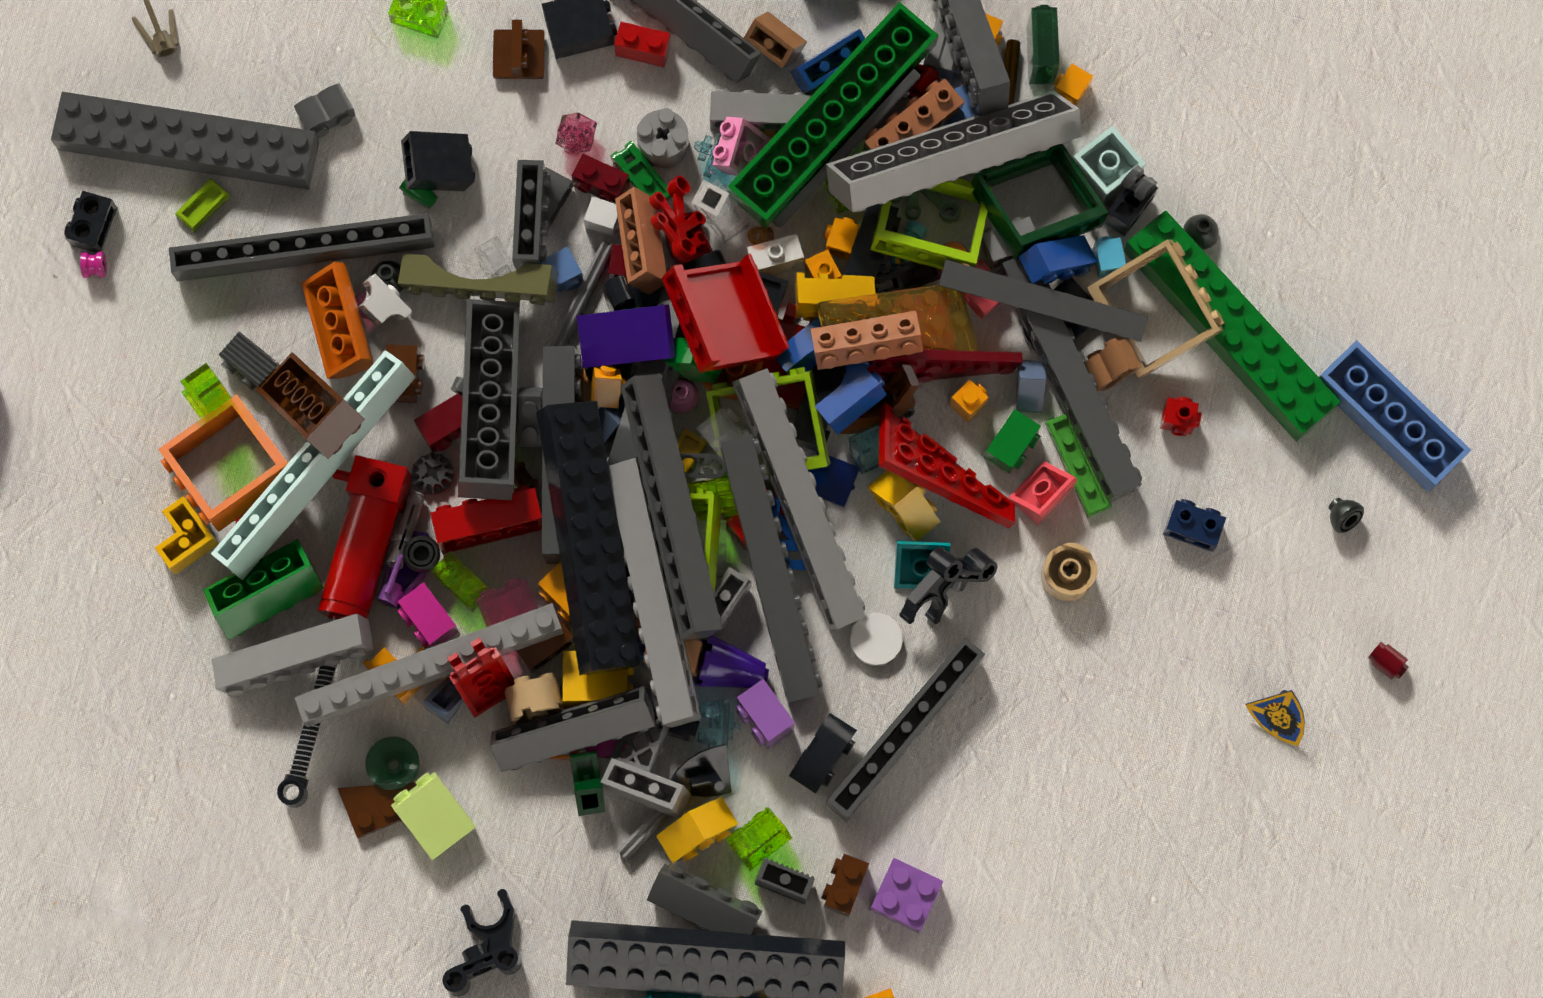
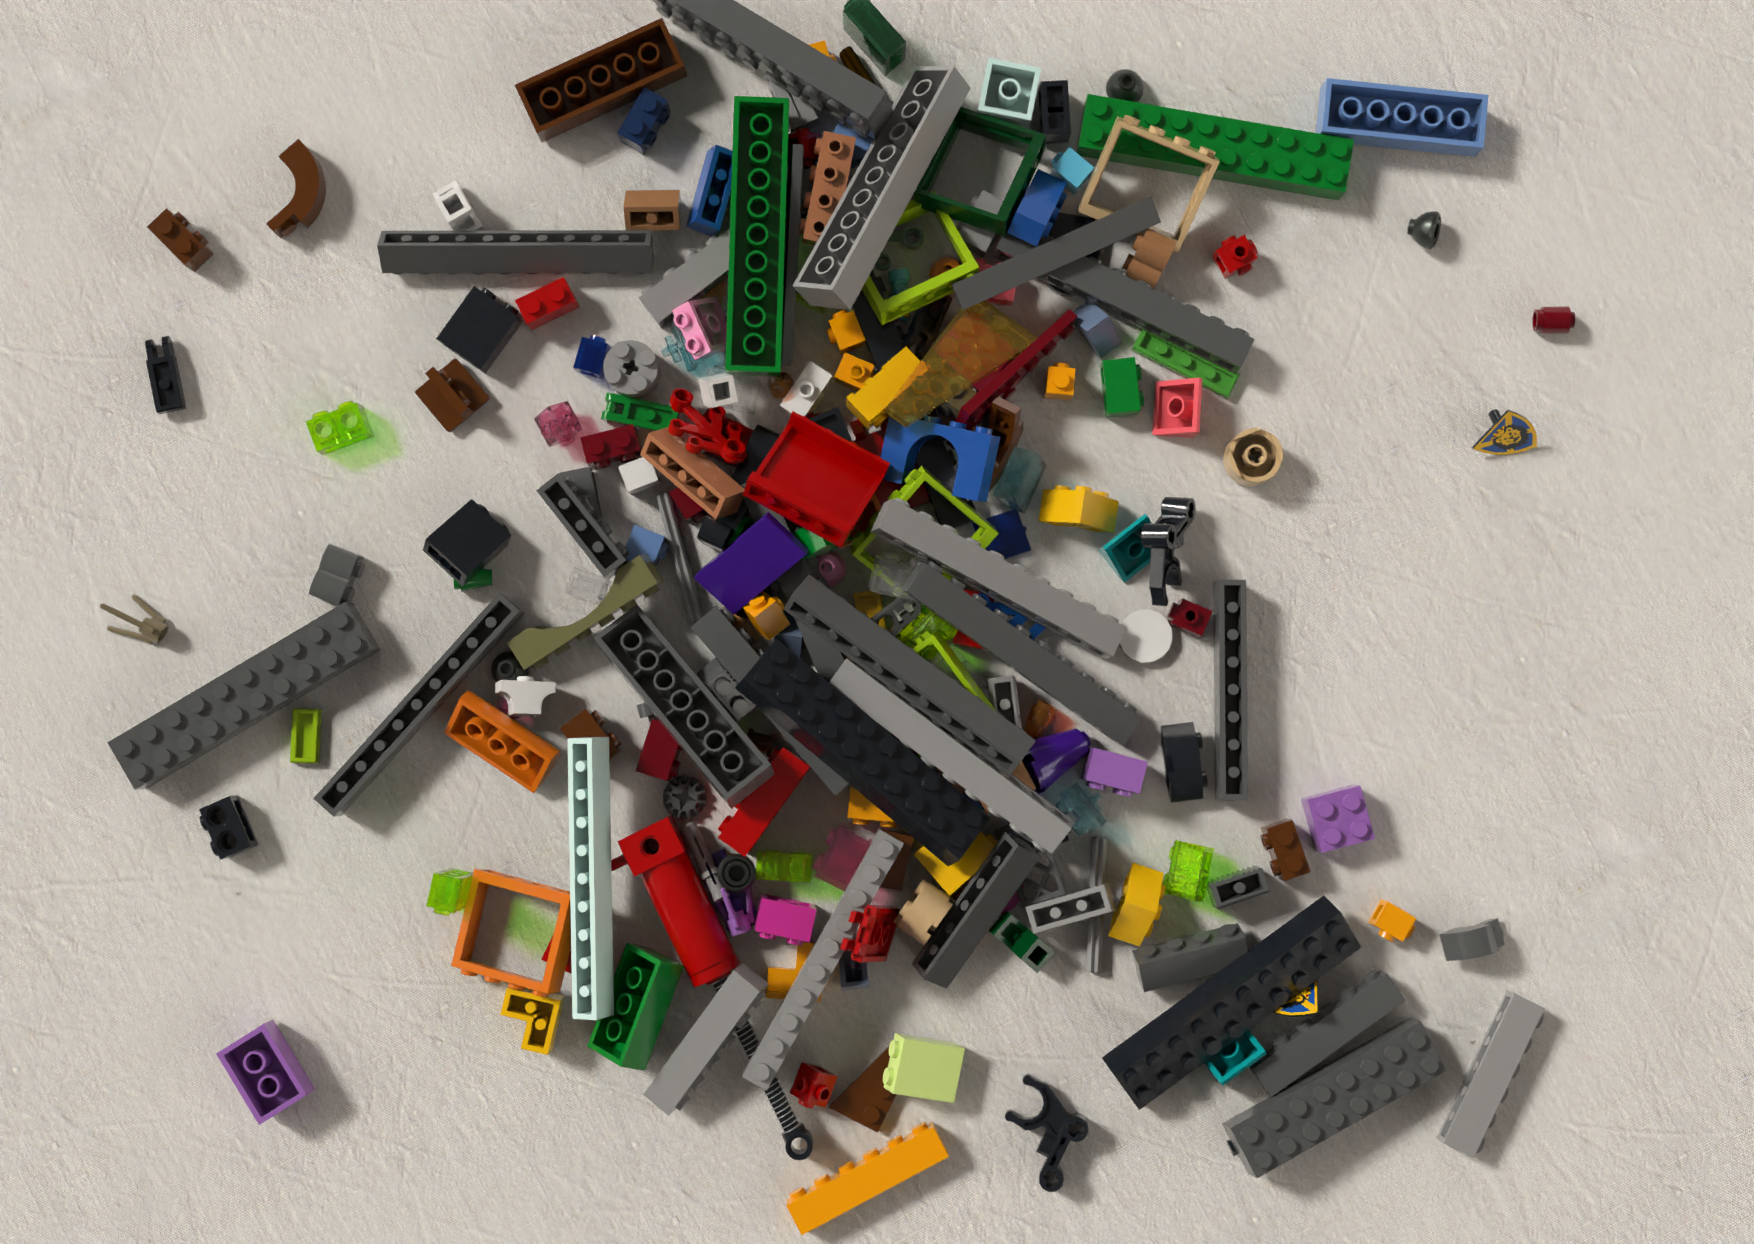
camera: 40 degrees left, 10 degrees up
dark pink wheel [80,251,107,278] -> none
dark grey brick [219,331,280,391] -> none
reddish brown brick [256,352,365,459] -> none
clear green dish [365,737,420,790] -> none
black shield [670,744,732,797] -> none
nougat brick [811,311,923,370] -> none
red wing [879,402,1015,529] -> none
light orange brick [1053,63,1093,106] -> none
dark grey wheel [1121,165,1158,201] -> none
dark blue brick [1163,499,1227,552] -> none
none -> clear blue brick [573,335,611,379]
none -> light orange brick [786,1122,949,1235]
none -> red brick [790,1062,838,1109]
none -> clear orange cone [1024,699,1057,739]
none -> dark red brick [1167,598,1213,637]

